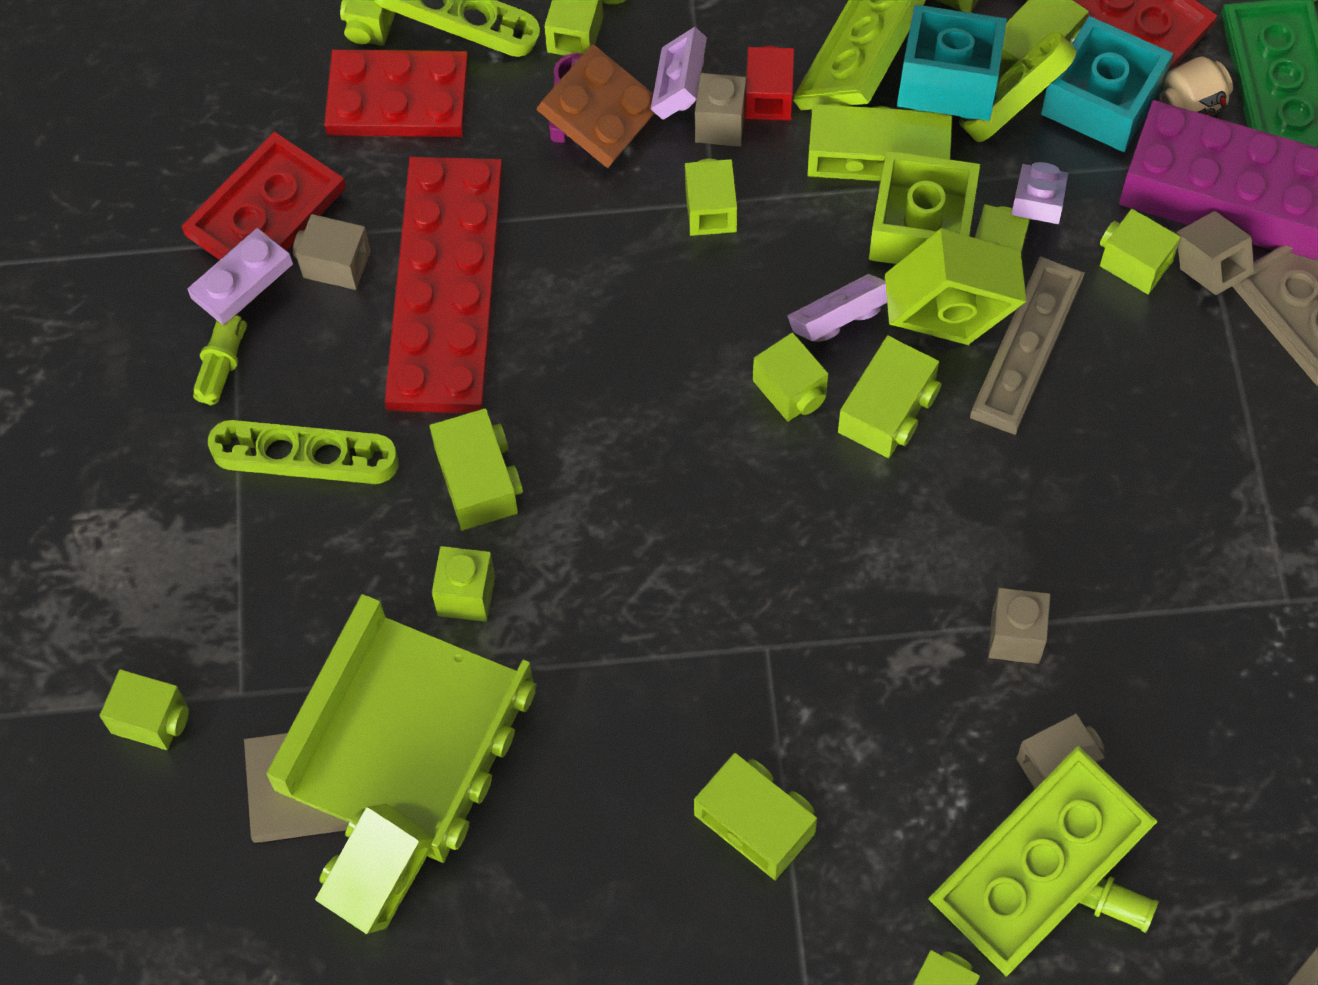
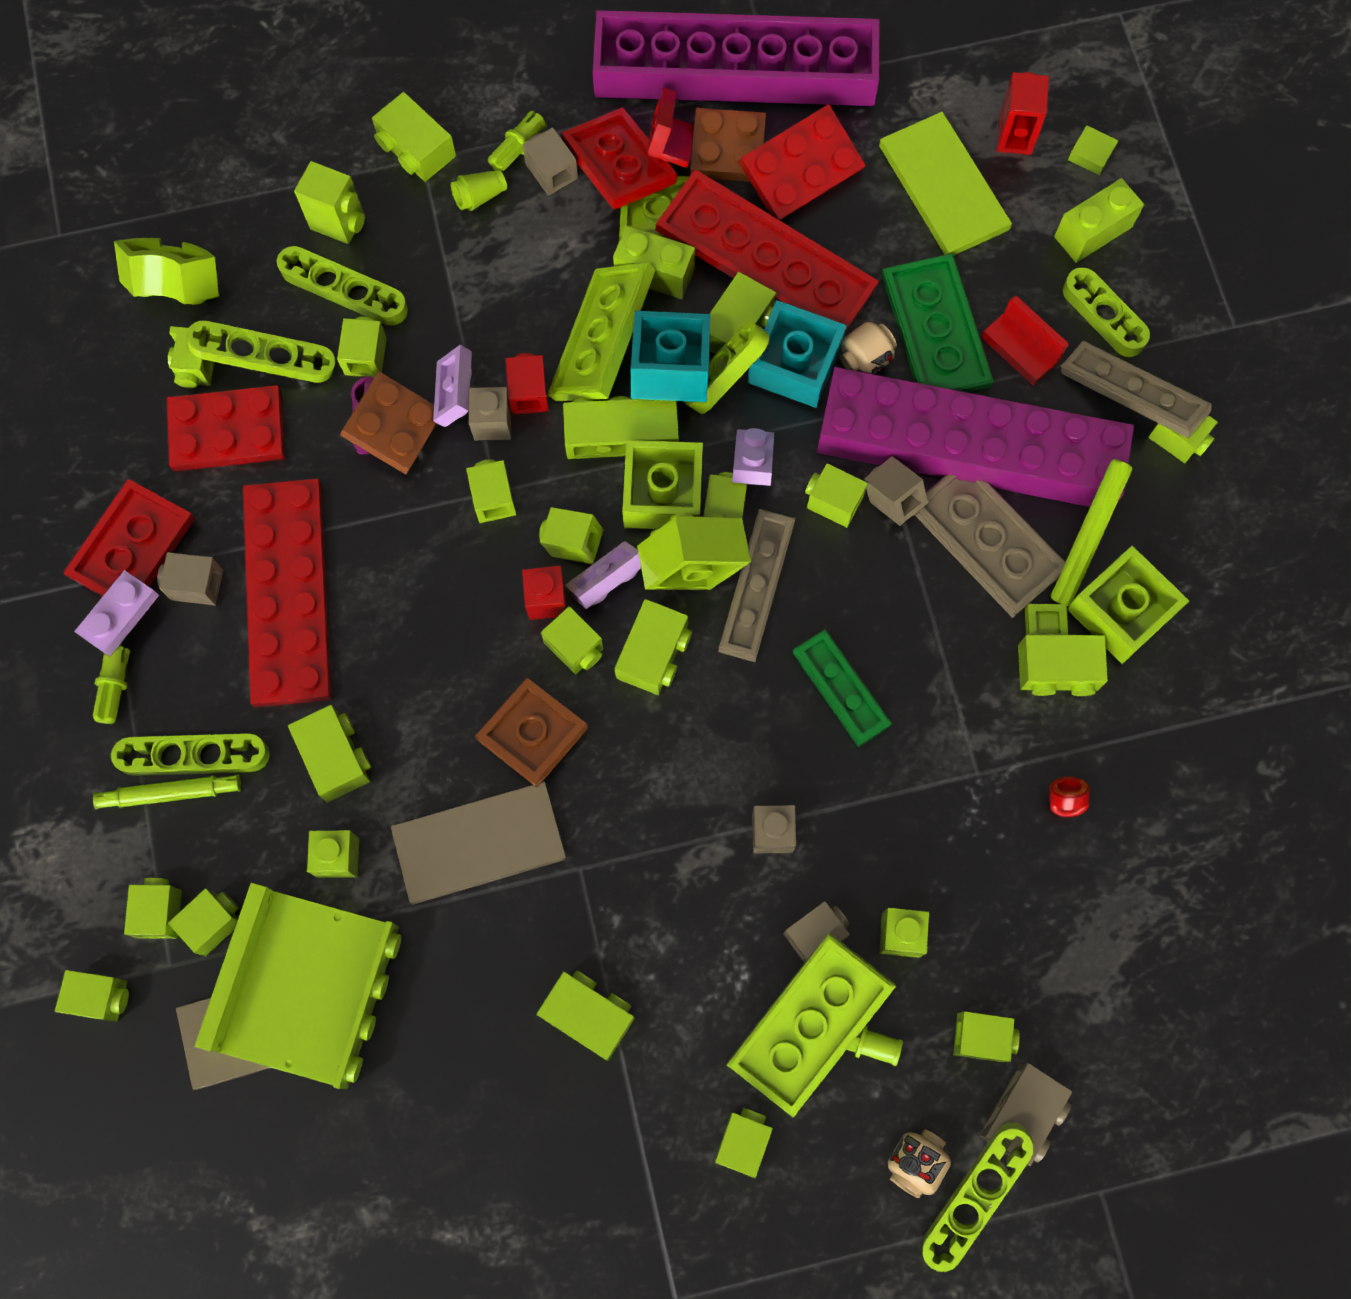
camera: 10 degrees left, 10 degrees up
brick [315,804,435,934] -> none
none -> lime piece [93,775,241,809]
none -> lime brick [124,878,182,939]
none -> lime brick [168,888,239,956]
none -> dark tan tile [391,782,566,905]
none -> dark orange plate [476,678,588,787]
none -> red brick [522,566,567,620]
none -> lime brick [539,507,604,564]
none -> green tile [792,629,892,747]
none -> lime brick [879,908,929,958]
none -> lime brick [953,1011,1020,1062]

